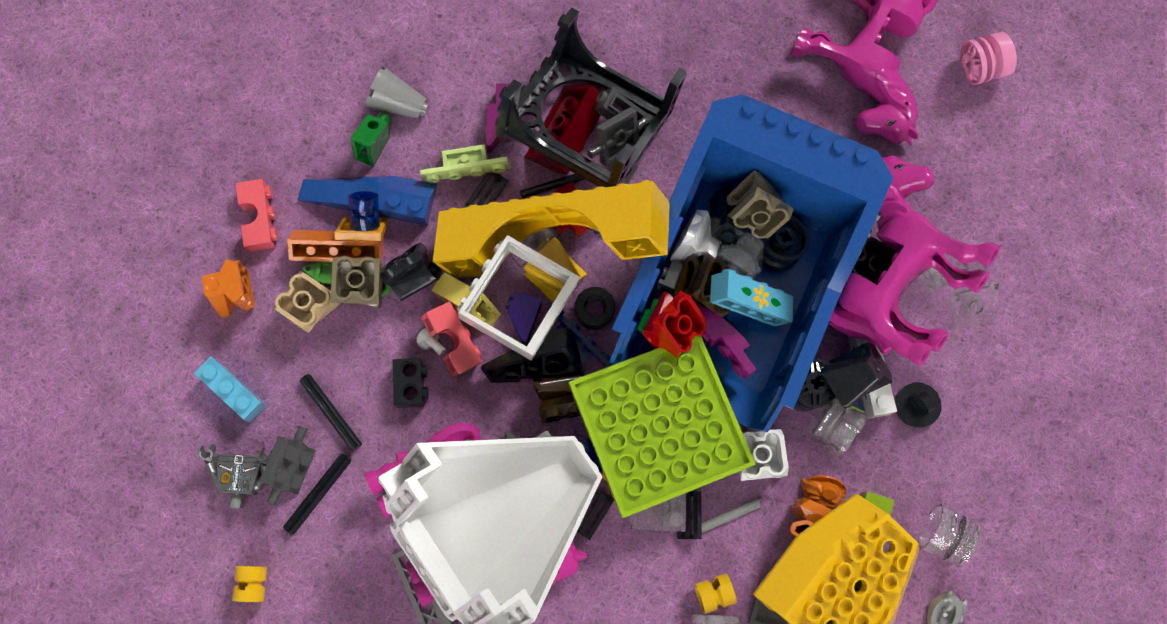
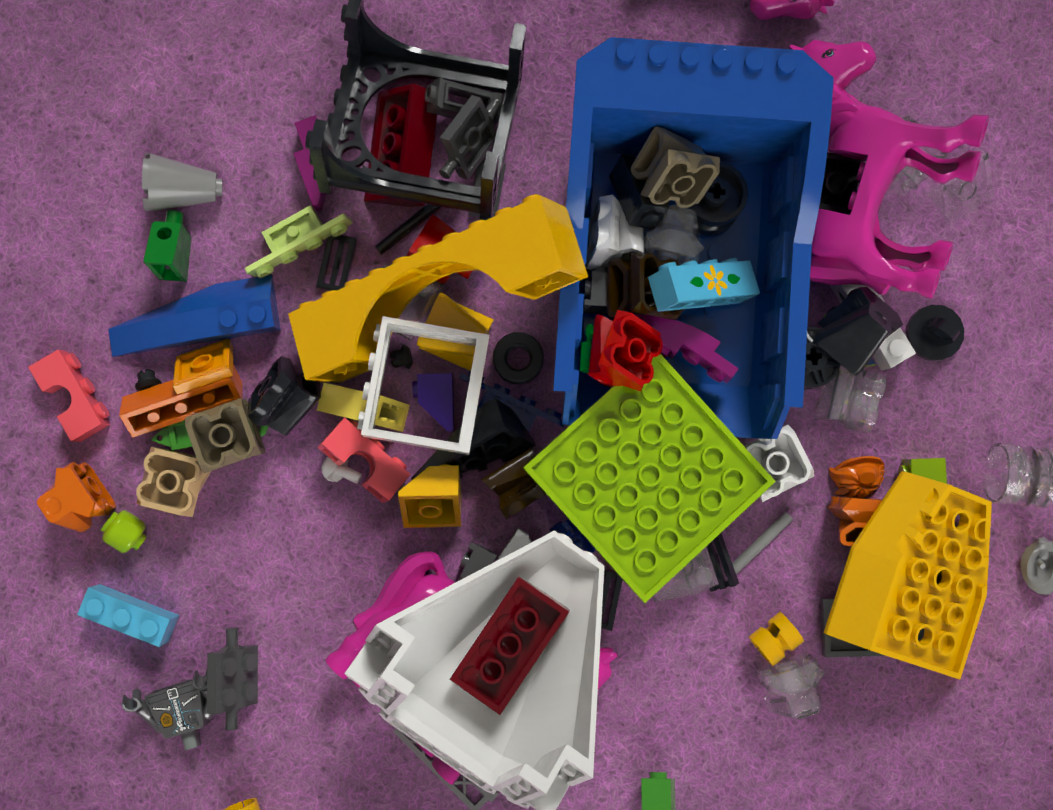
camera: 20 degrees left, 10 degrees up
black axle [283,453,351,534] -> none
black axle [300,374,362,451] -> none
clear blue wheel [348,191,380,231] -> none
black brick [392,358,428,408] -> none
none -> lime head [100,510,147,553]
none -> black piece [135,369,161,391]
none -> black piece [390,344,413,369]
none -> yellow slope [398,464,462,528]
none -> dark red slope [449,576,570,715]

